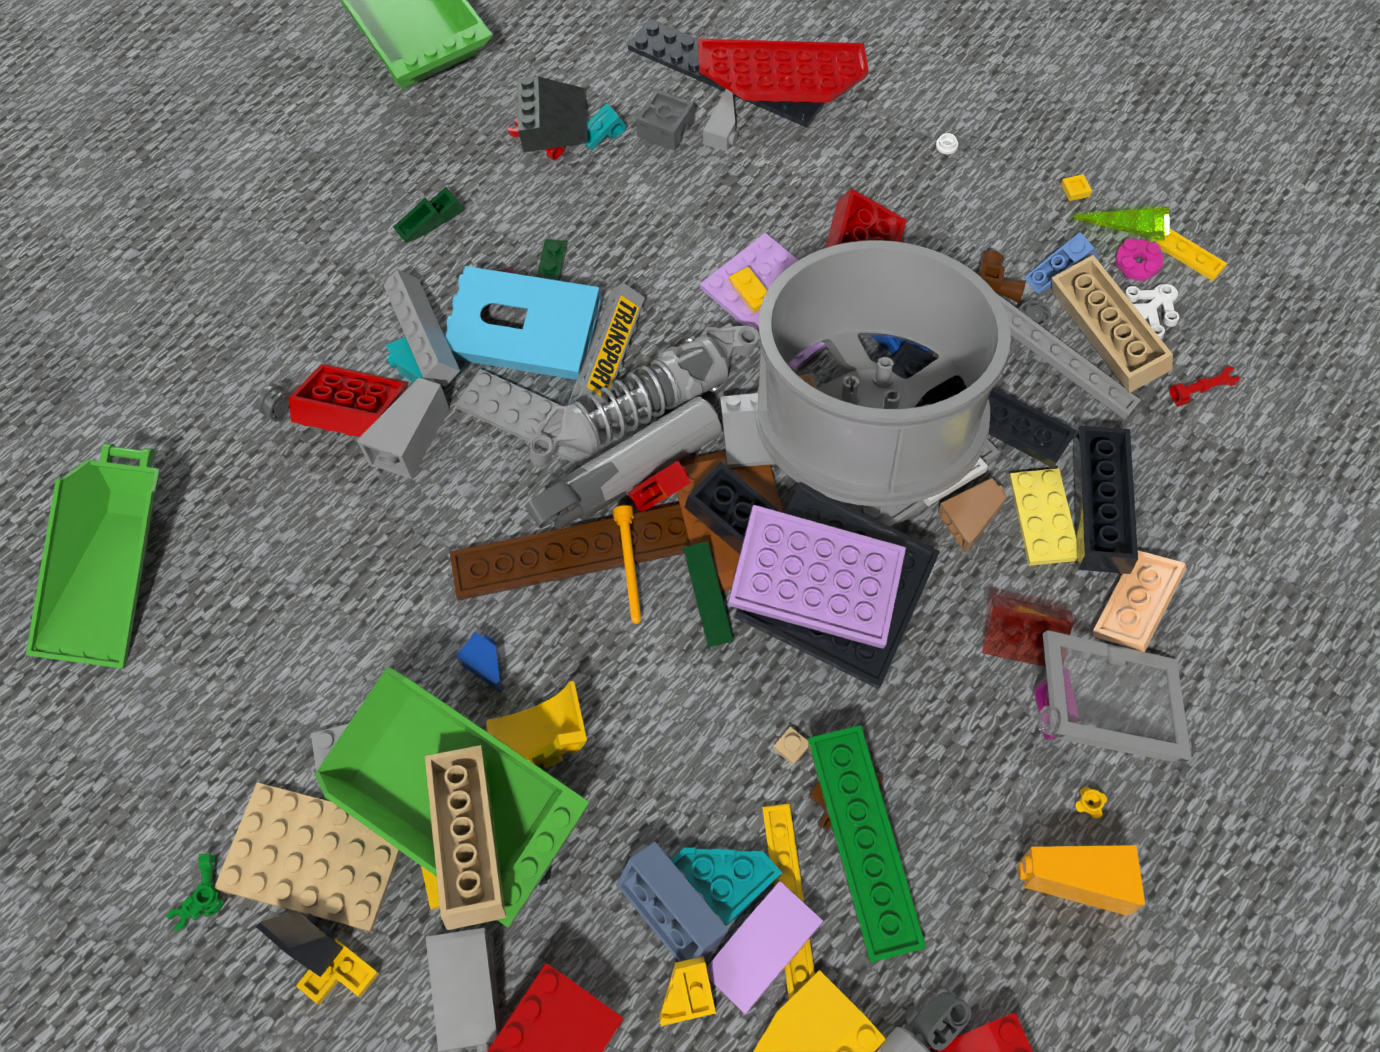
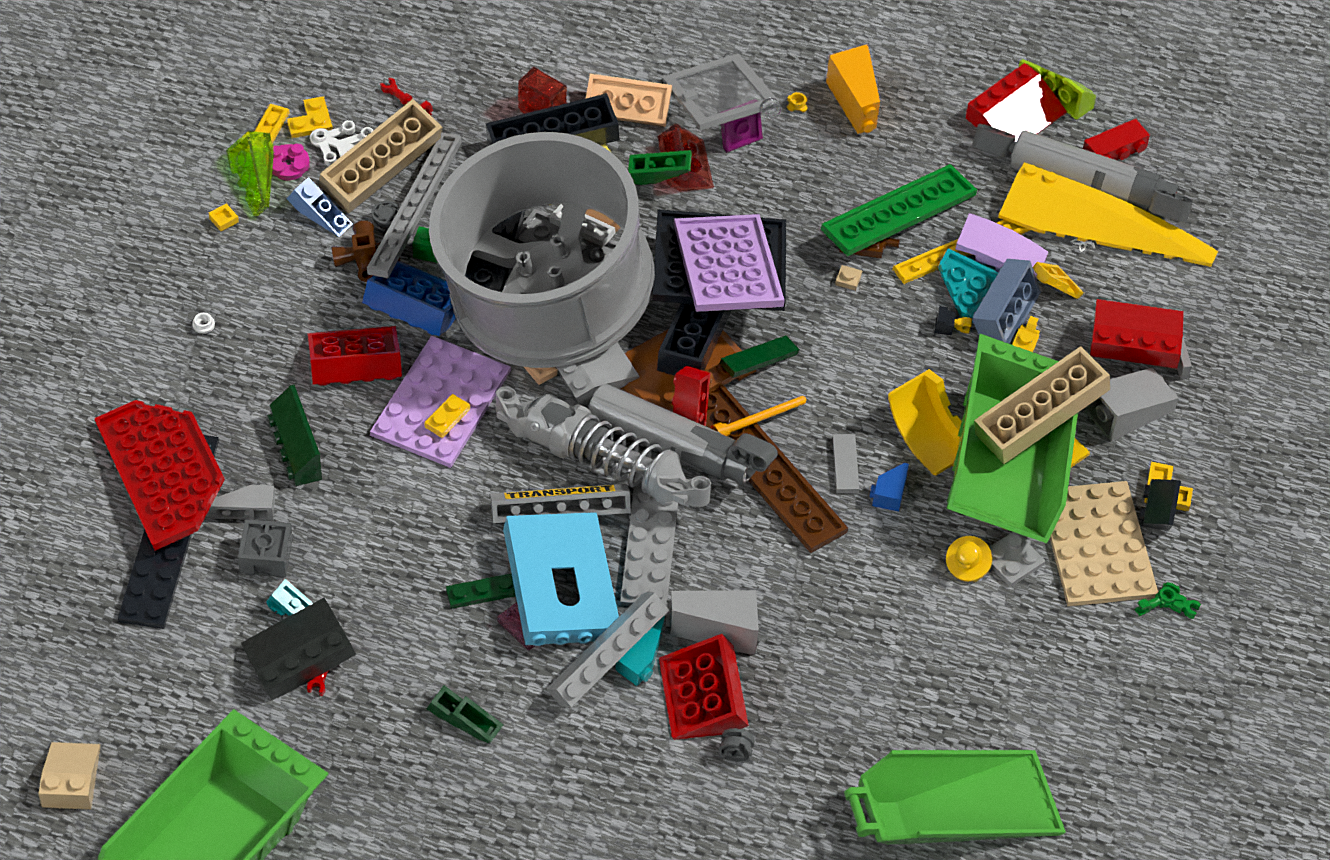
camera: 120 degrees left, 10 degrees down
none -> dark green slope [267,385,322,487]
none -> yellow plate [287,96,333,138]
none -> clear red brick [518,67,567,114]
none -> green slope [628,150,692,185]
none -> light grey tile [832,434,859,493]
none -> black piece [934,306,972,335]
none -> yellow plate [946,536,992,582]
none -> yellow hinge [1012,316,1040,352]

